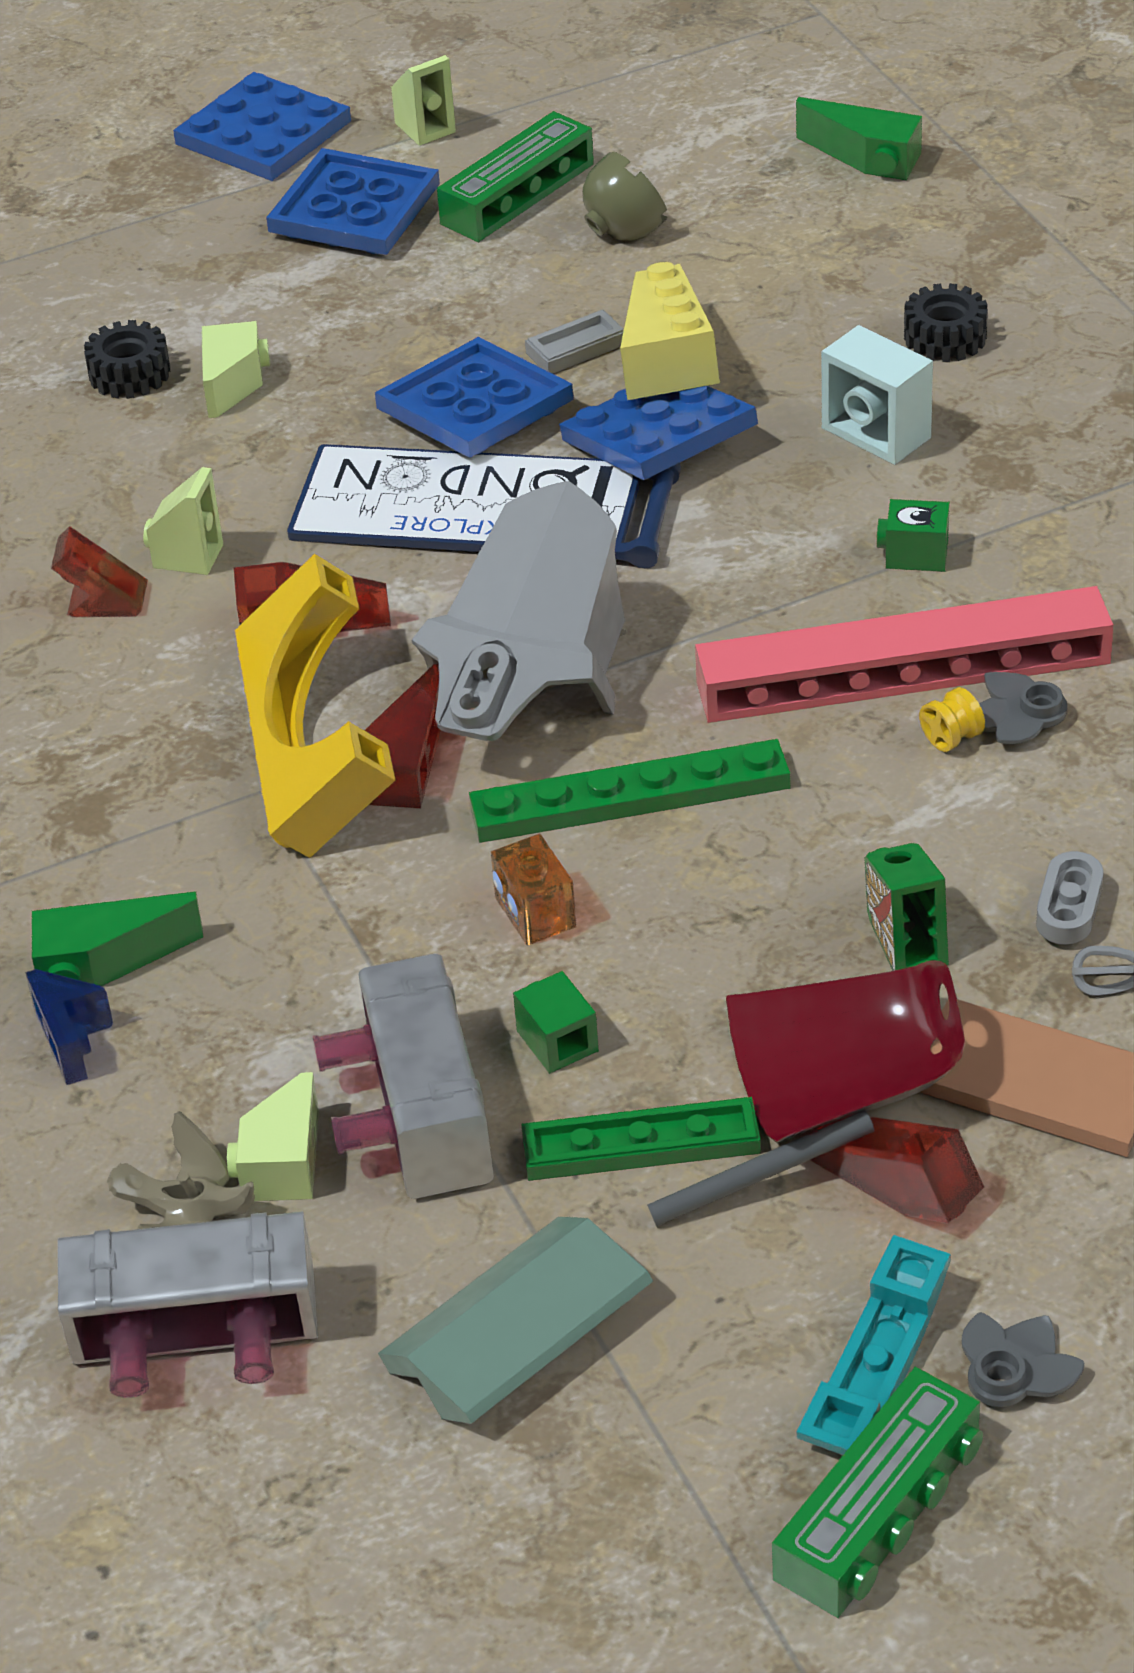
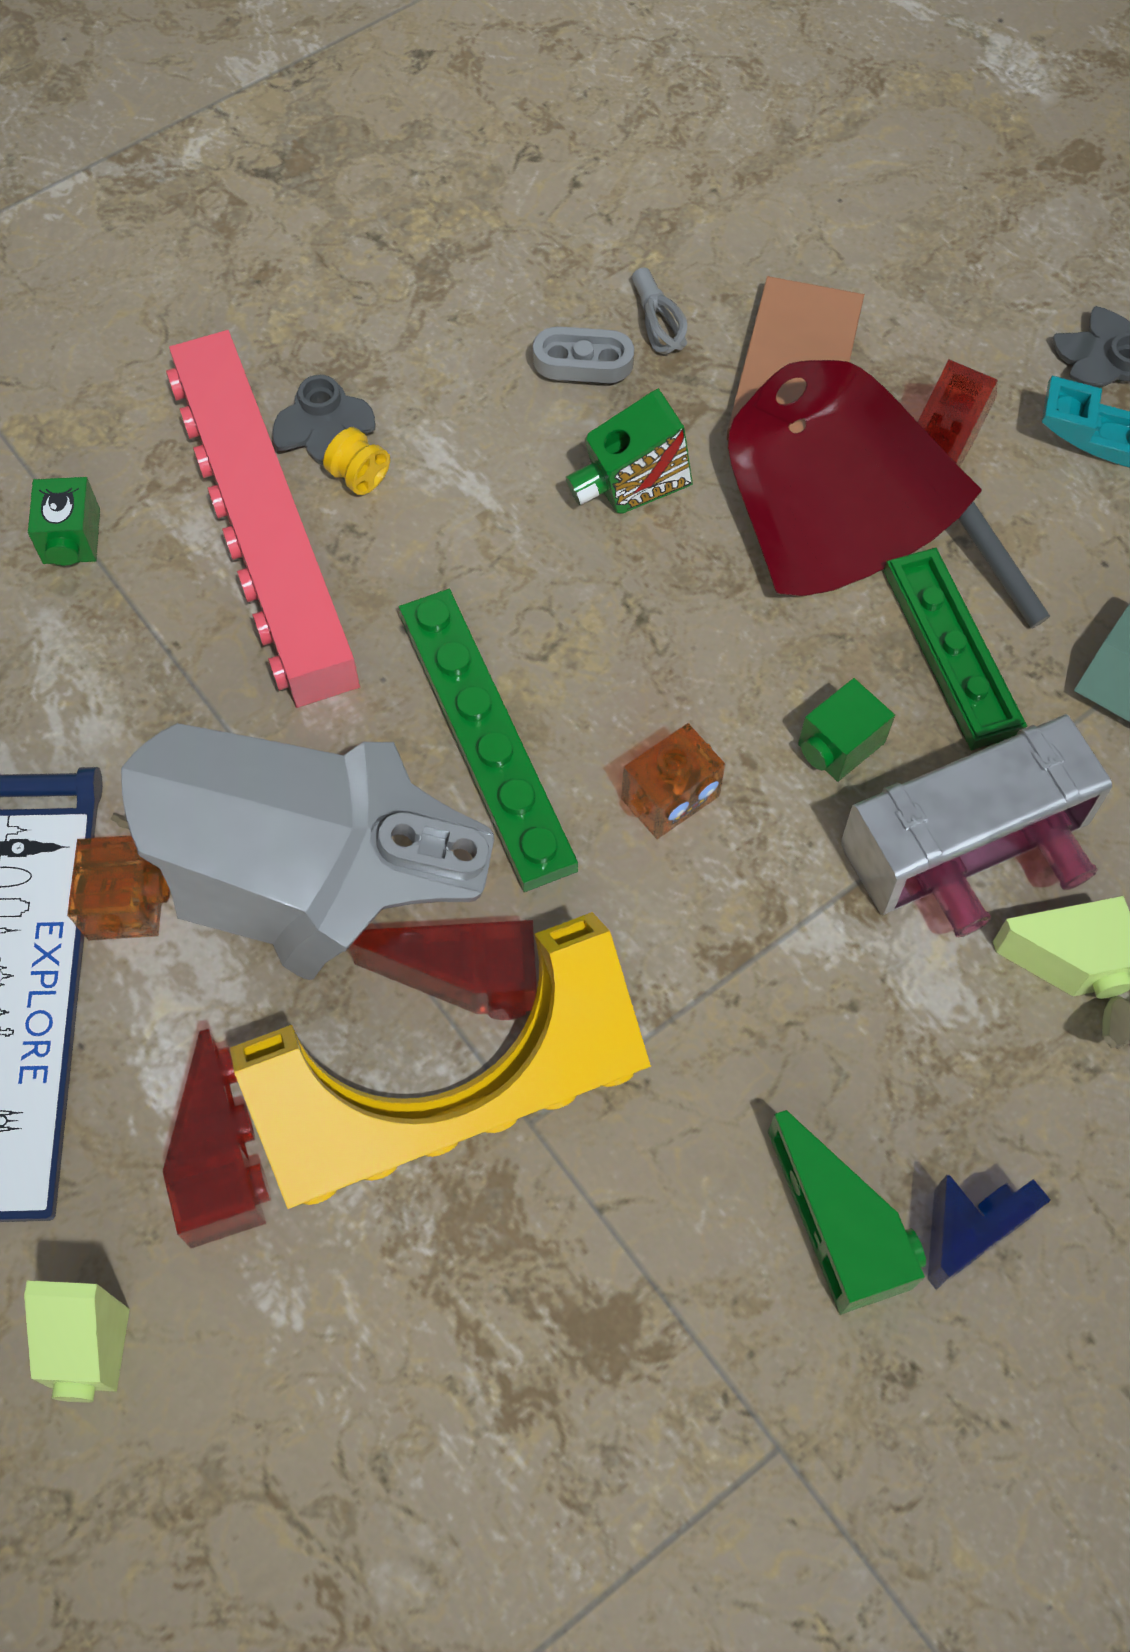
camera: 105 degrees left, 20 degrees up
clear red slope [51,526,148,617] -> none

